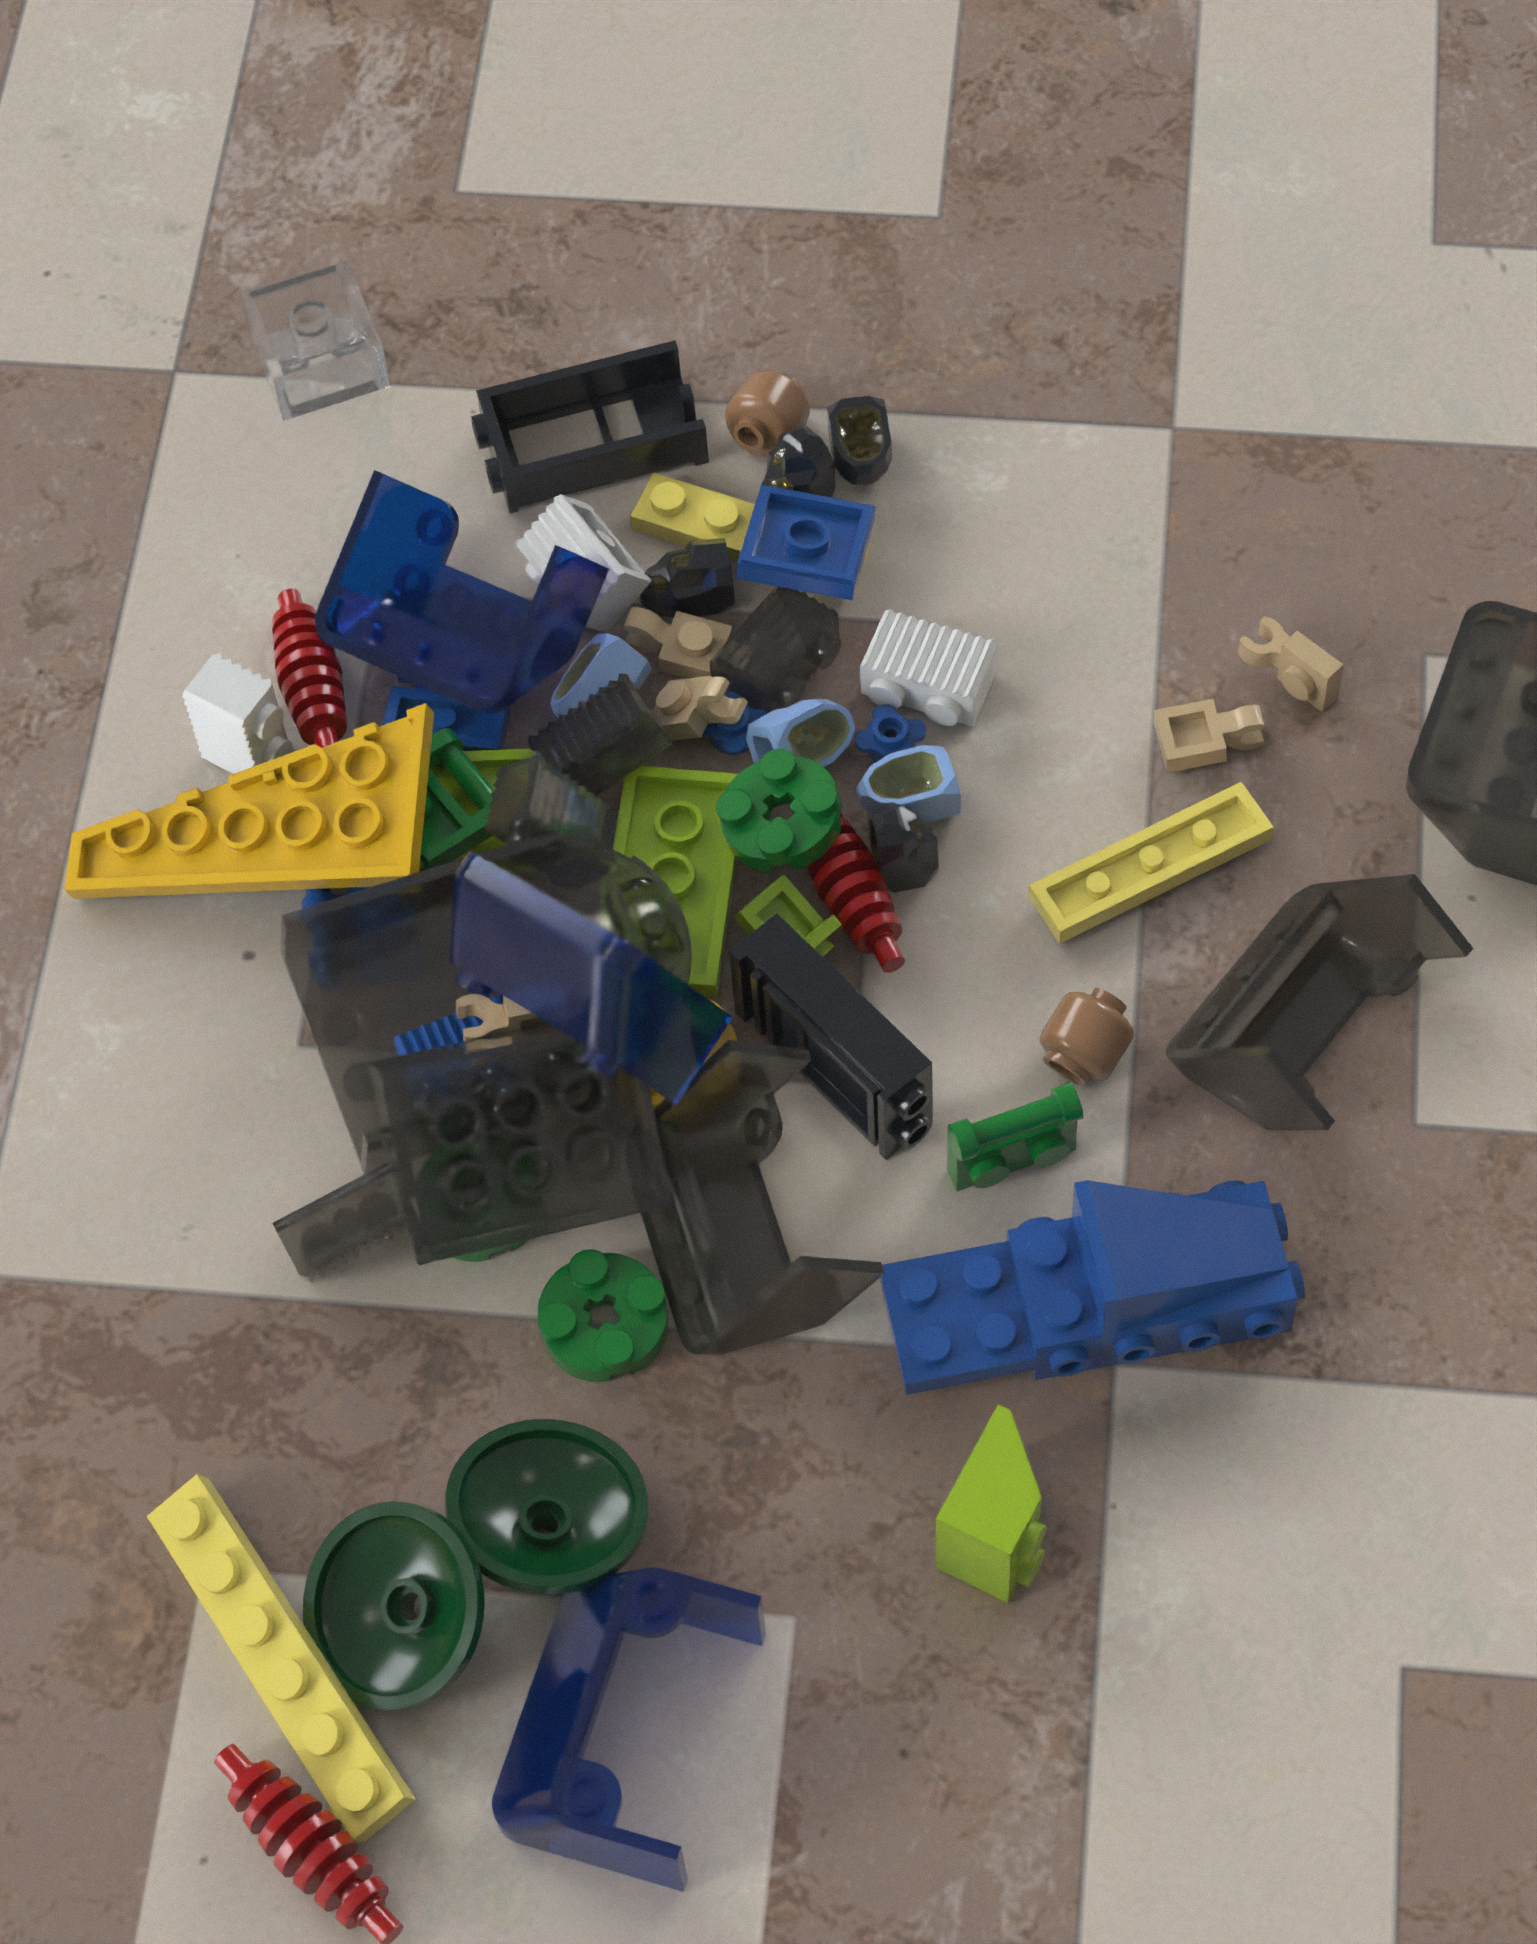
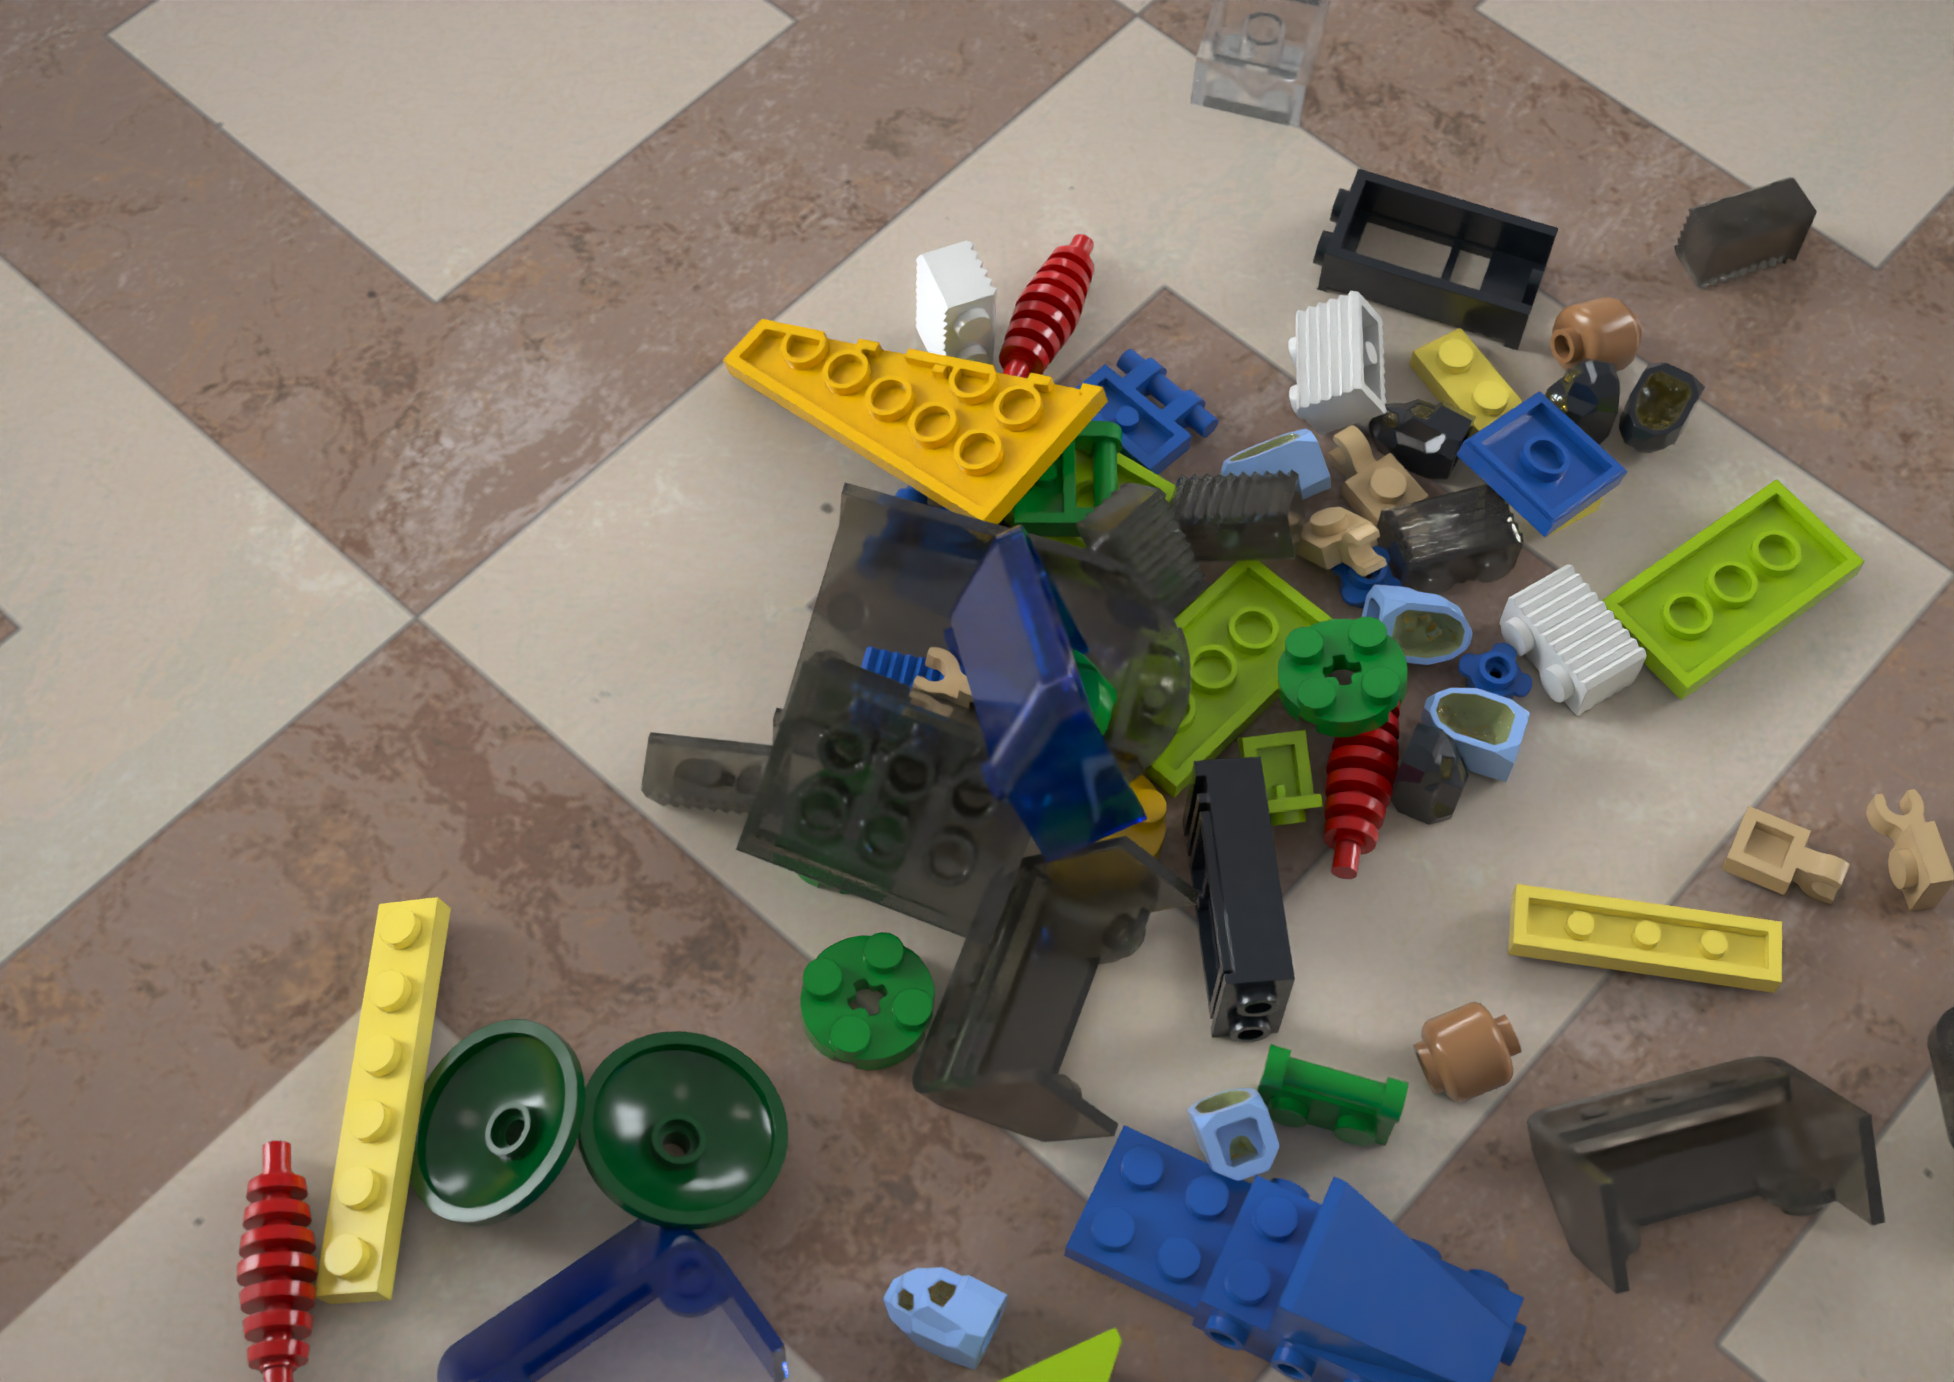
camera: 30 degrees right, 0 degrees up
clear blue windscreen [315,470,609,714] -> none
none -> light blue rock [883,1267,1007,1370]
none -> light blue rock [1187,1088,1280,1181]
none -> lime plate [1601,479,1865,701]
none -> clear smoke brick [1674,177,1817,290]

